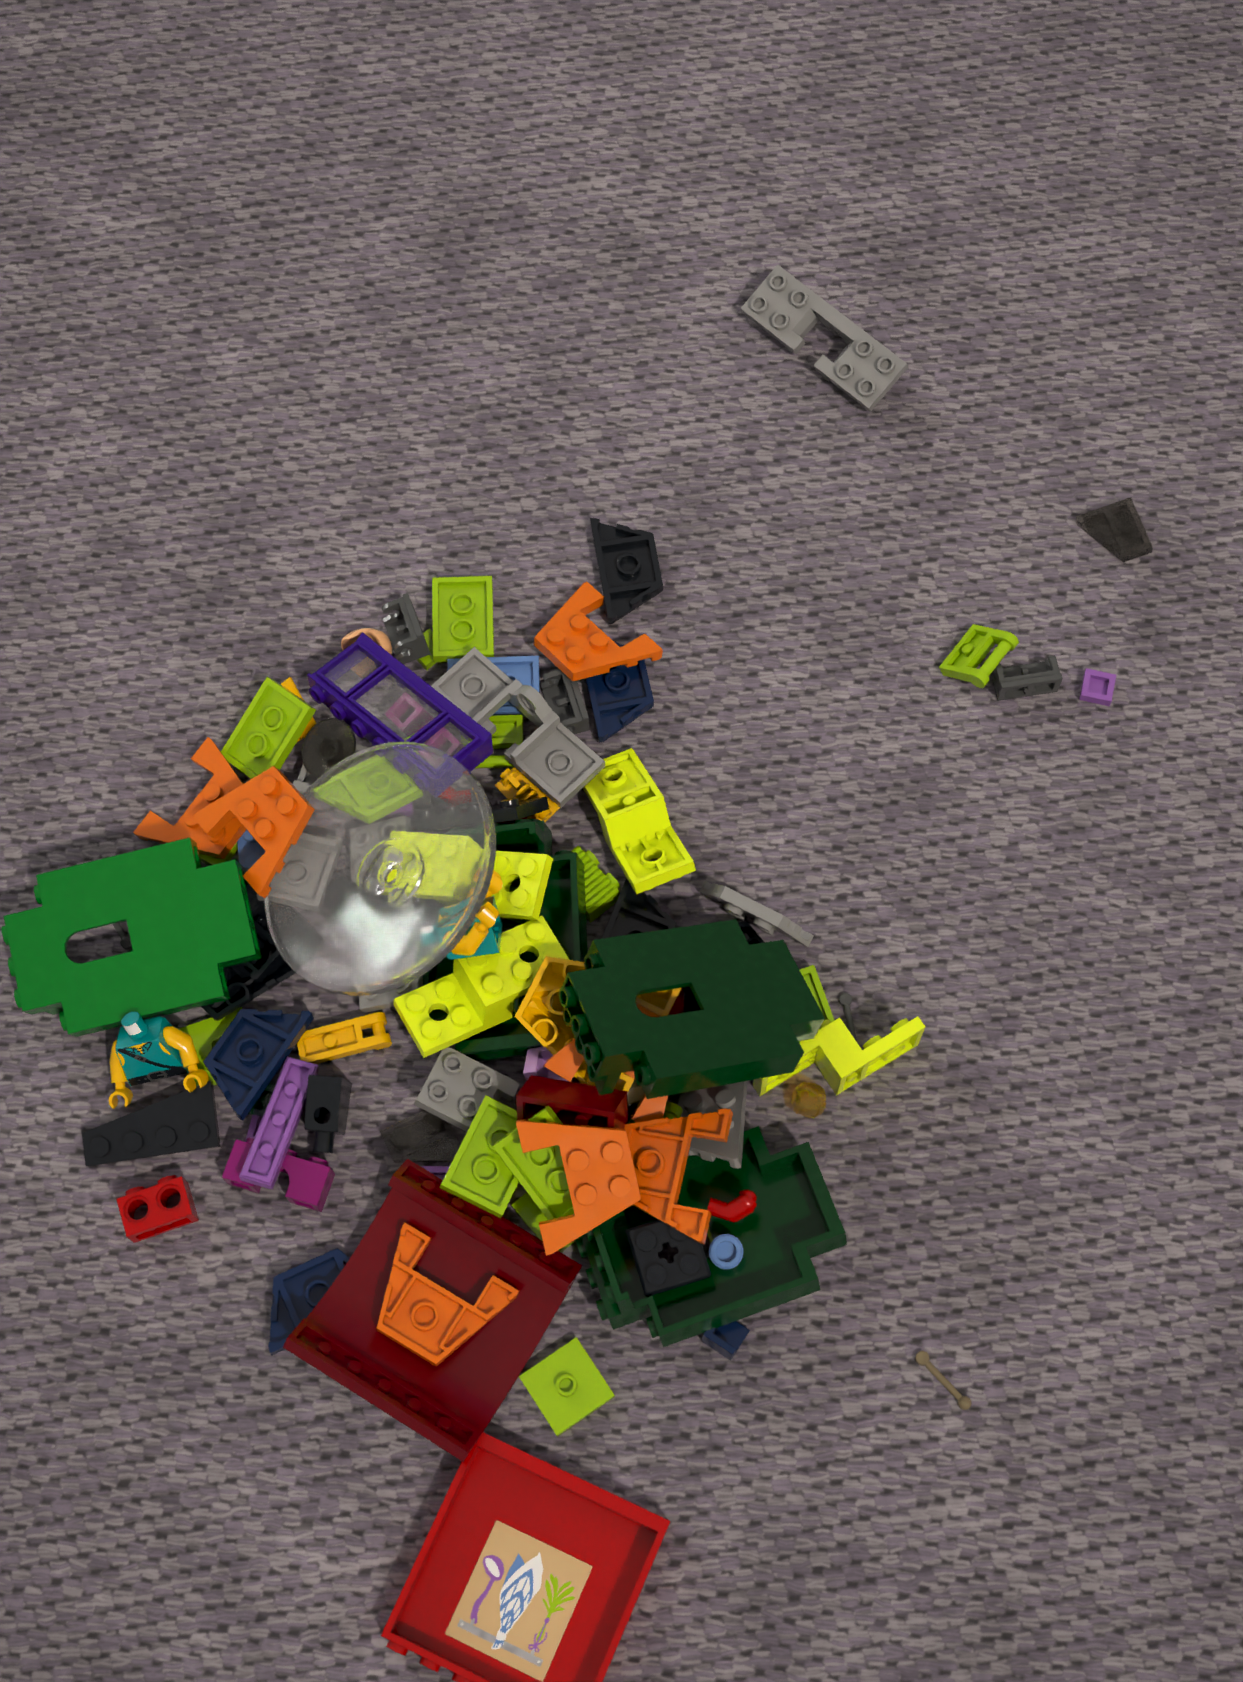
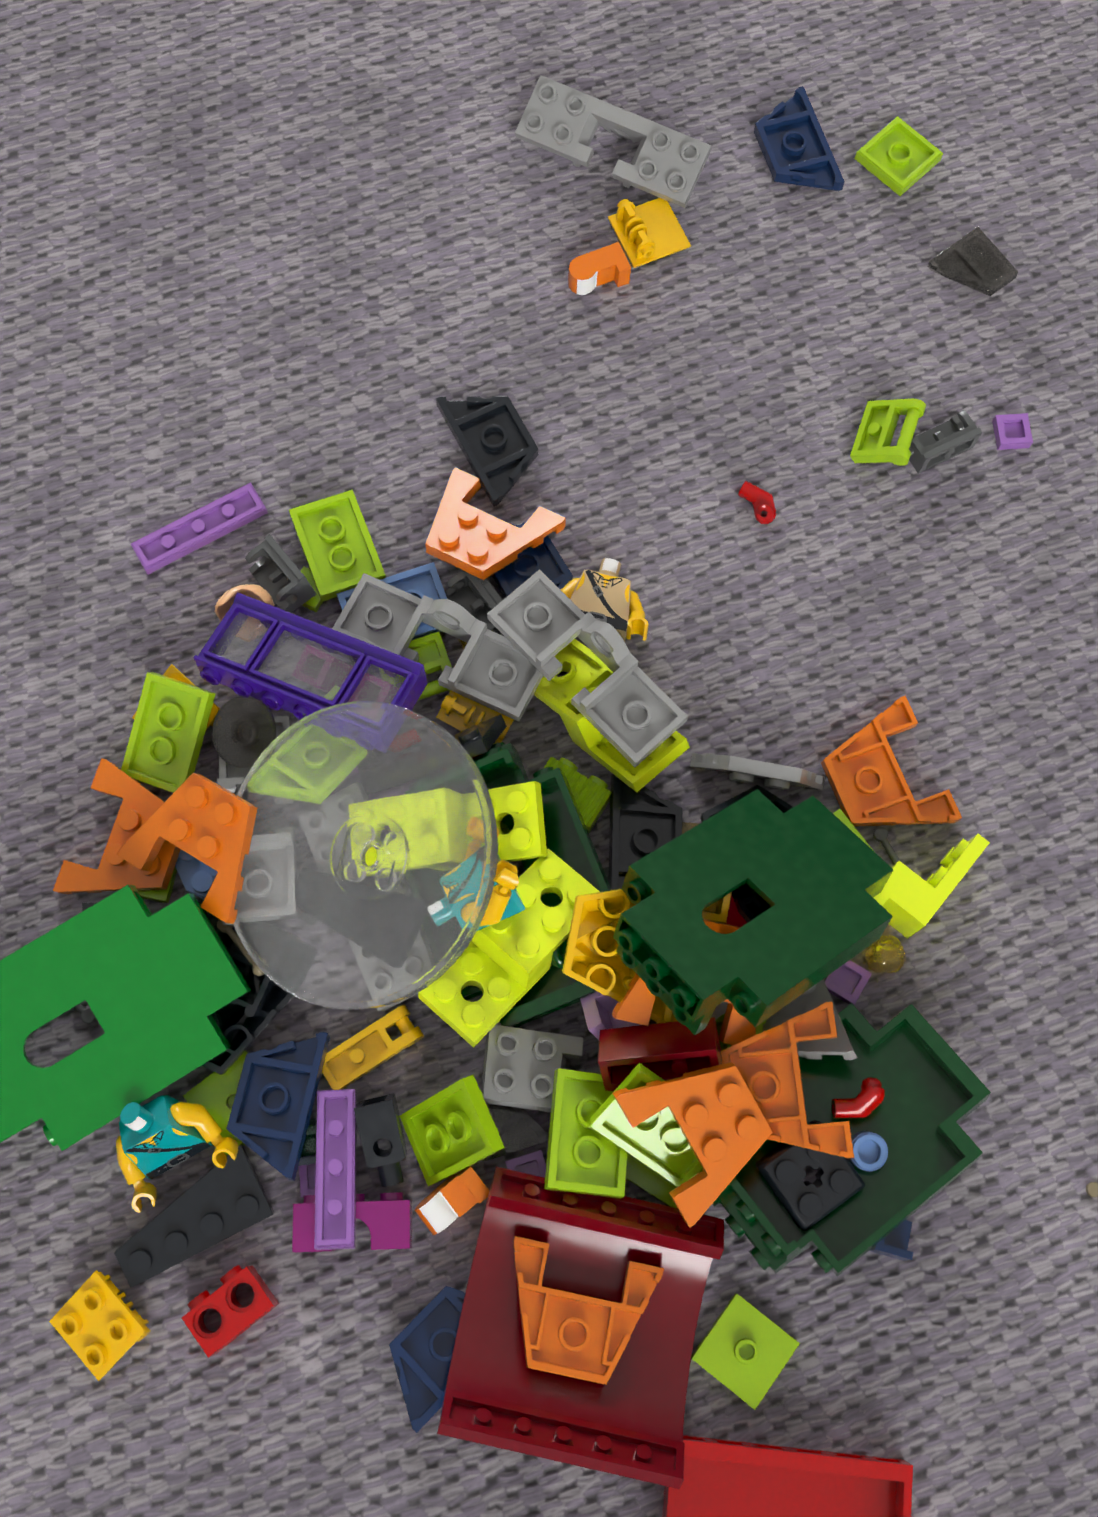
camera: 25 degrees left, 5 degrees up
none -> yellow hinge [49,1270,151,1381]
none -> medium lavender tile [131,482,268,575]
none -> dark tan hinge [217,919,267,976]
none -> lime plate [399,1074,505,1187]
none -> orange leg [415,1166,489,1235]
none -> light grey plate [487,569,688,767]
none -> torso [560,558,649,642]
none -> orange leg [568,242,631,295]
none -> yellow hinge [608,198,691,268]
none -> red arm [738,481,776,524]
none -> dark blue wing [754,86,845,191]
none -> orange wing [821,695,962,826]
none -> medium lavender tile [824,960,872,1005]
none -> lime plate [854,116,943,196]

